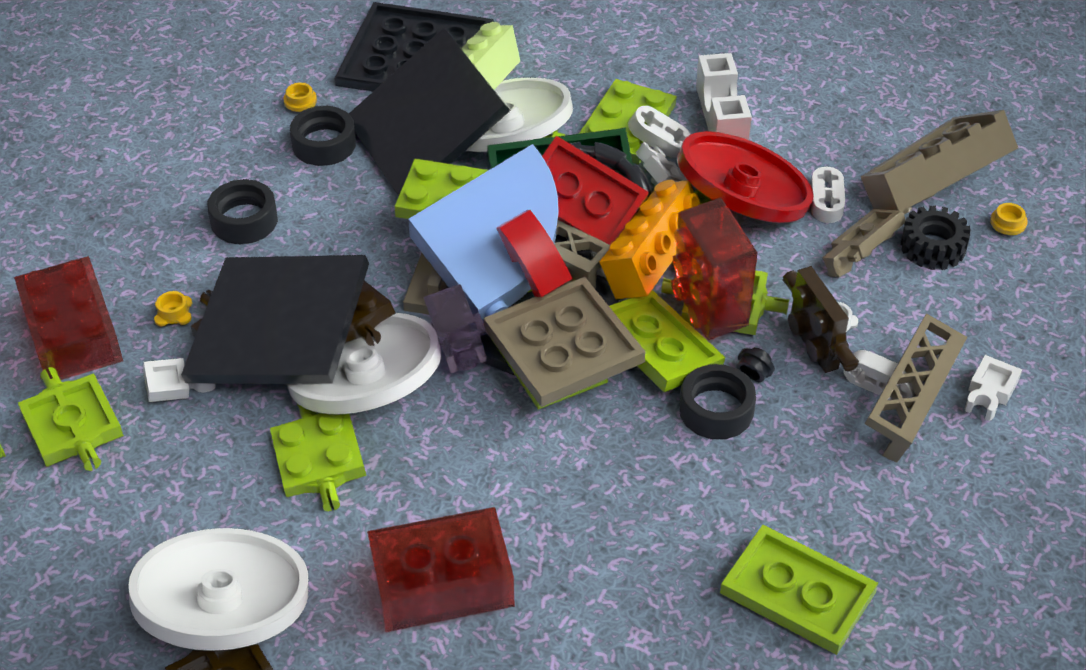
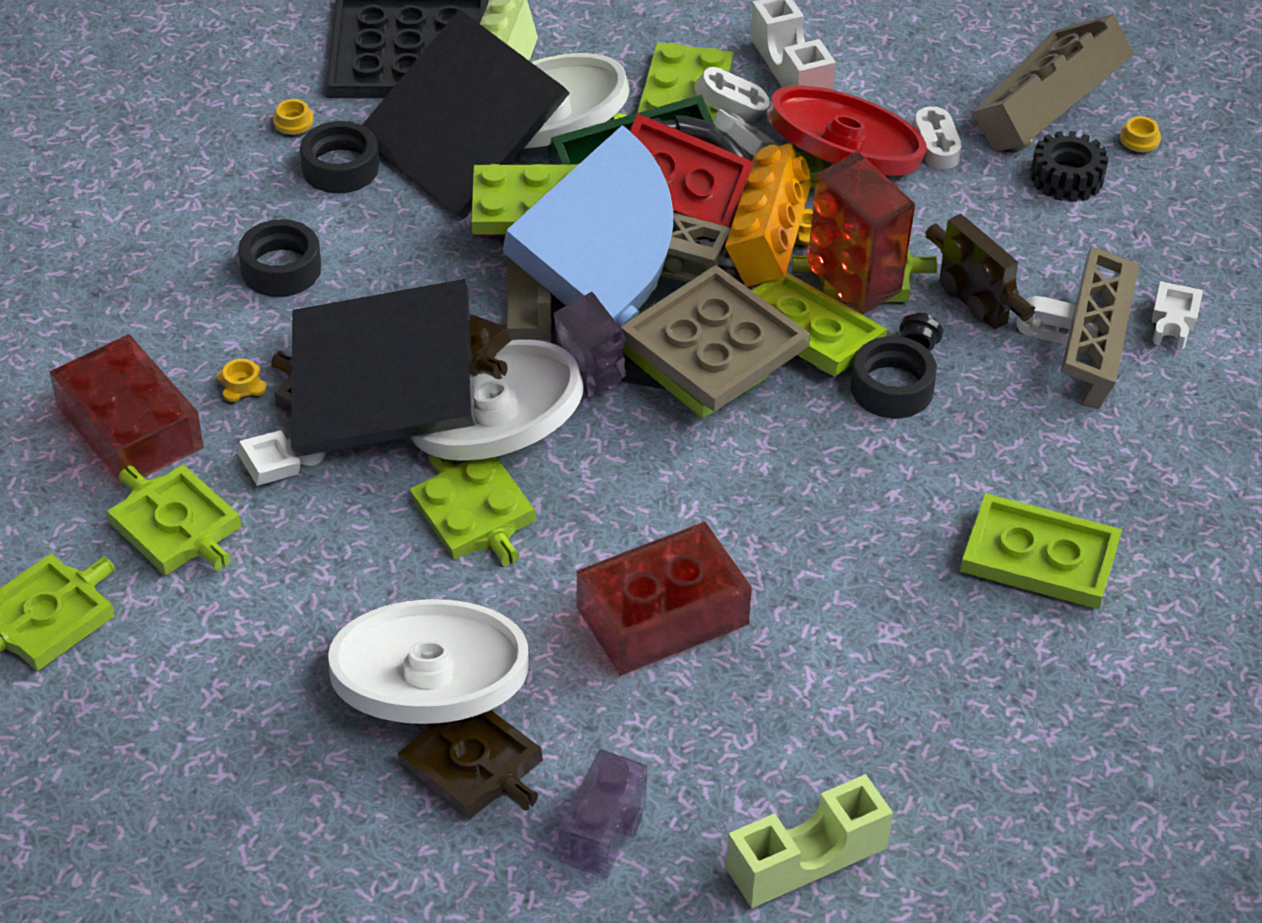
camera: 15 degrees left, 0 degrees up
red slope [496,210,572,297] -> none
dark tan hinge [822,209,905,277] -> none

